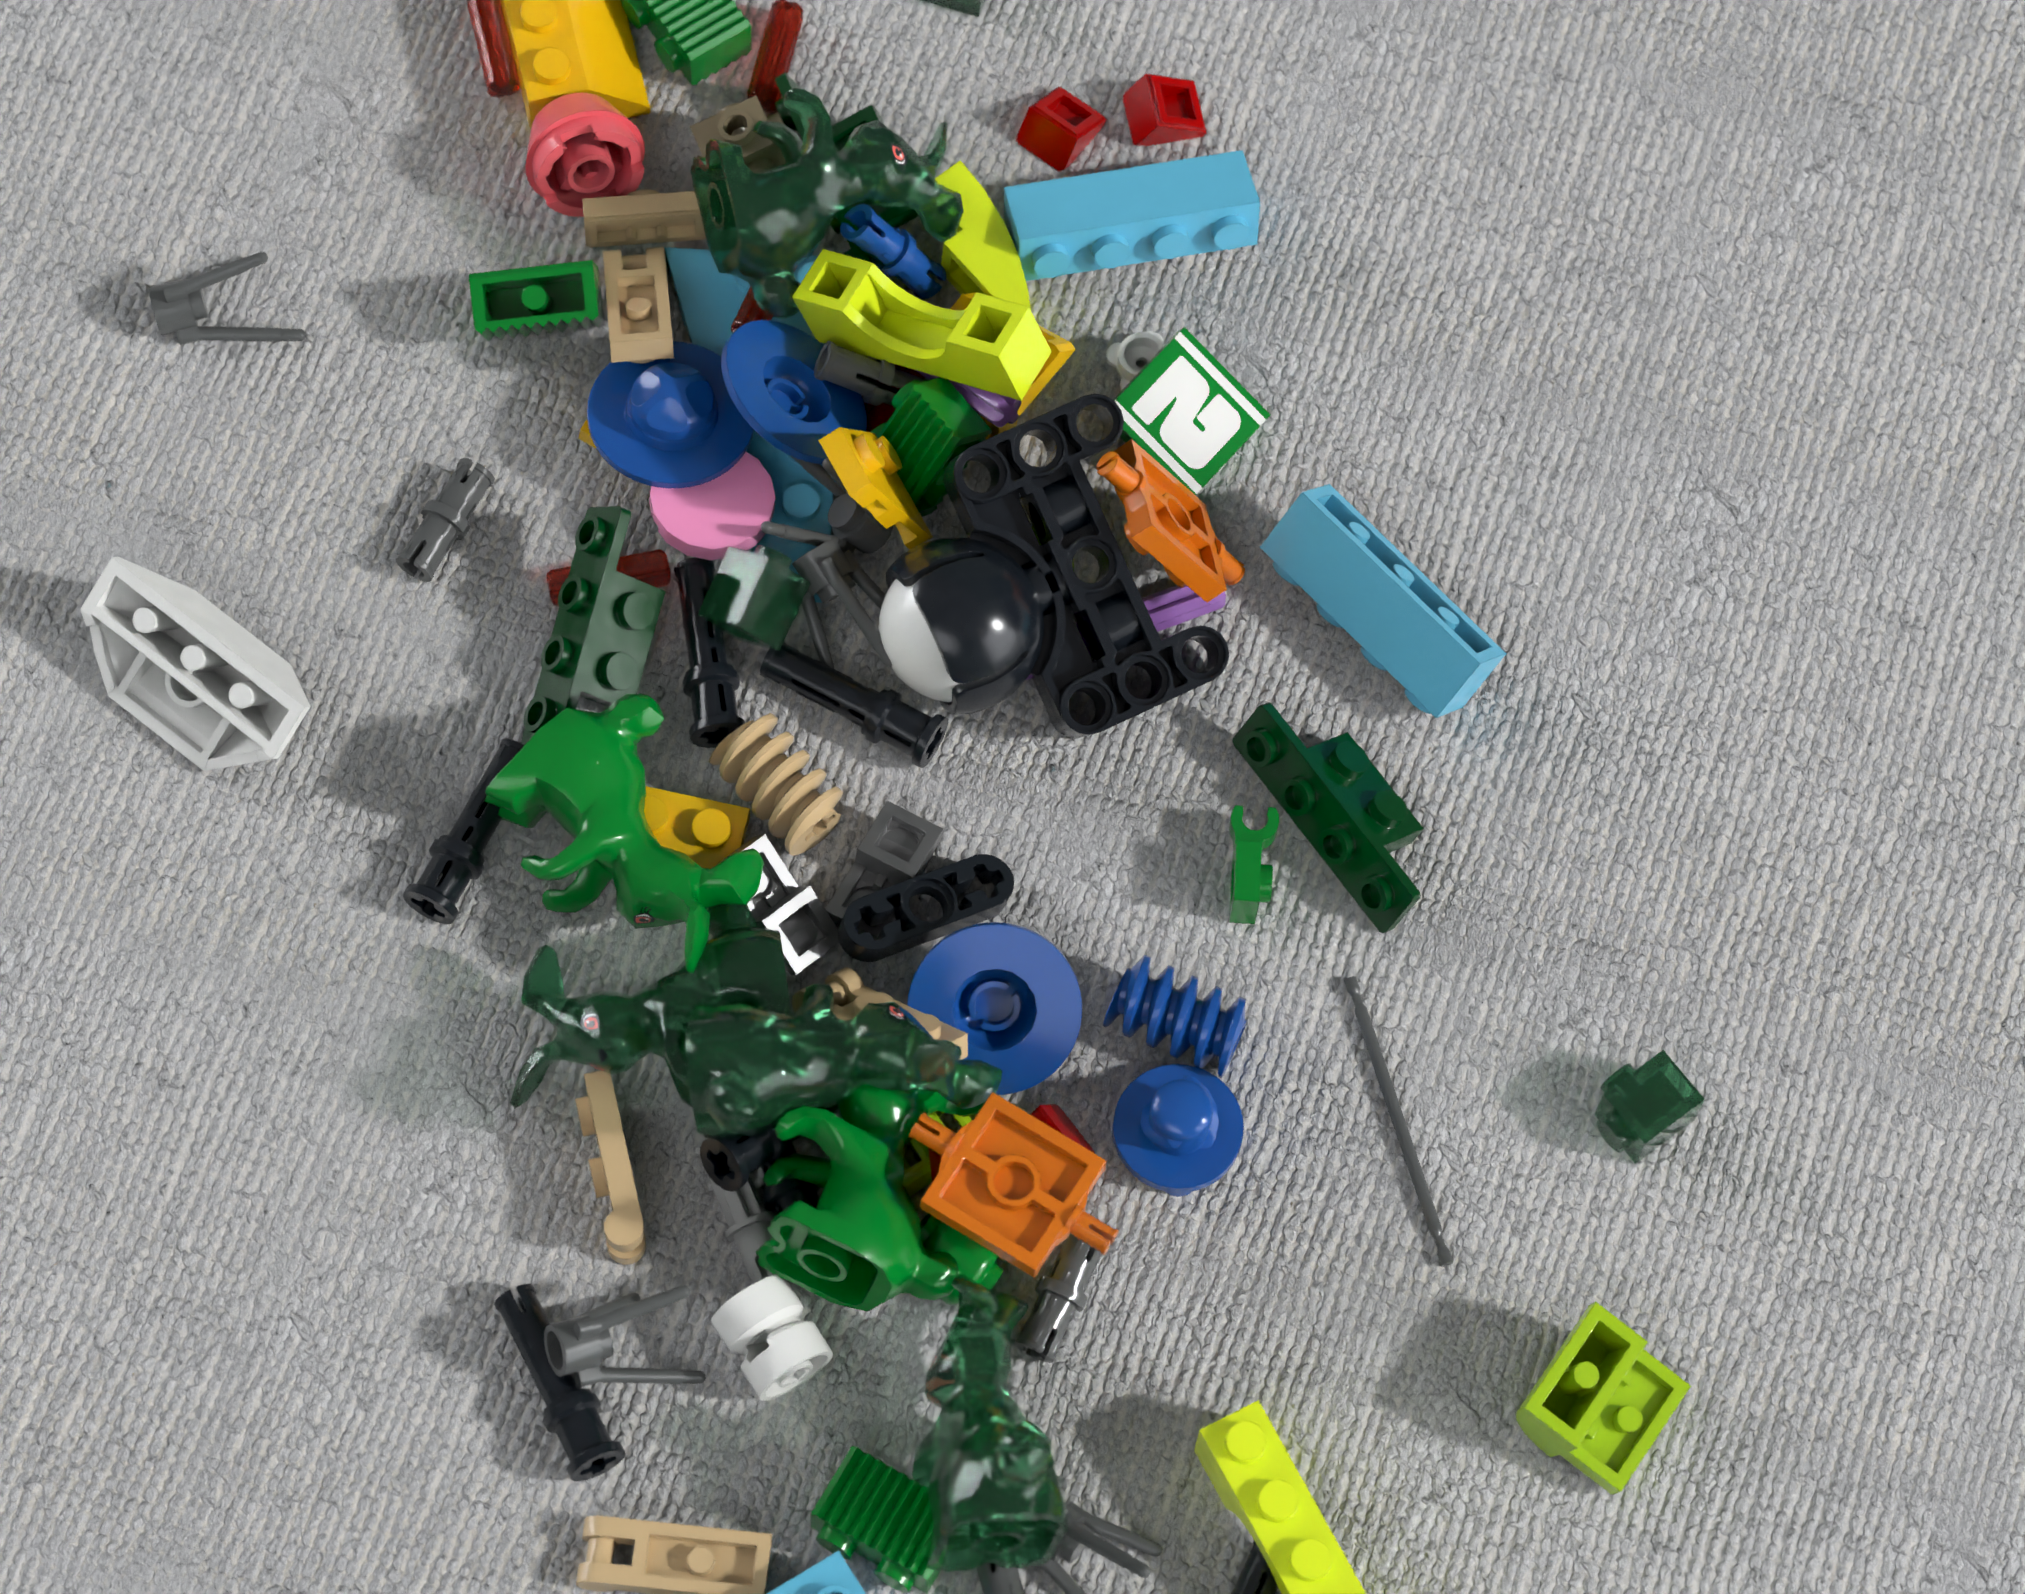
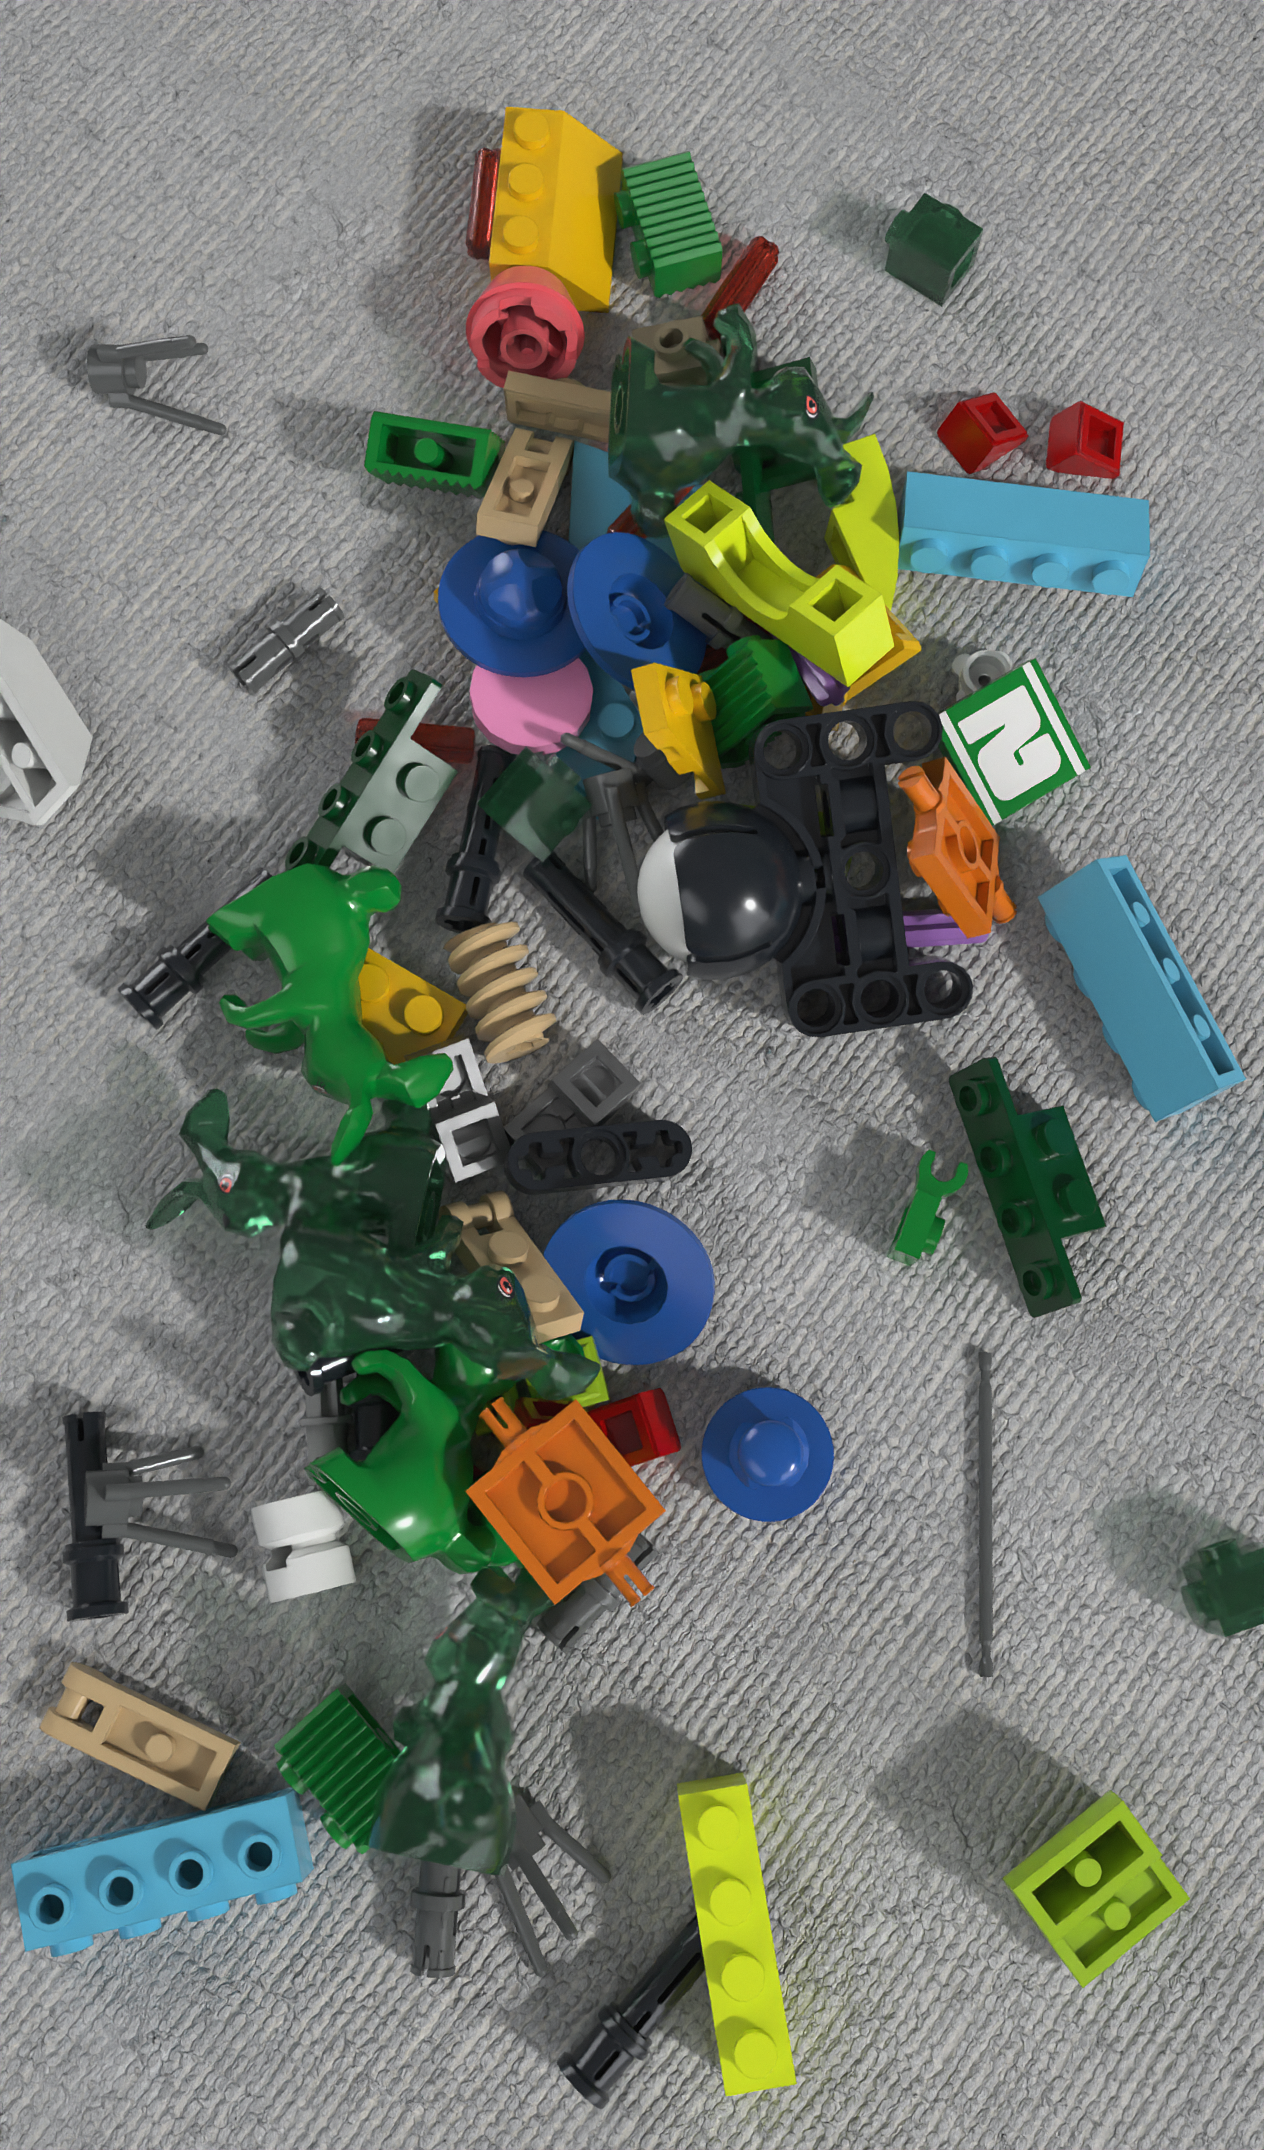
camera: 25 degrees right, 10 degrees up
tan plate [575,1069,646,1265] -> none
blue pin [840,204,946,299] -> none
blue piece [1103,955,1247,1078] -> none

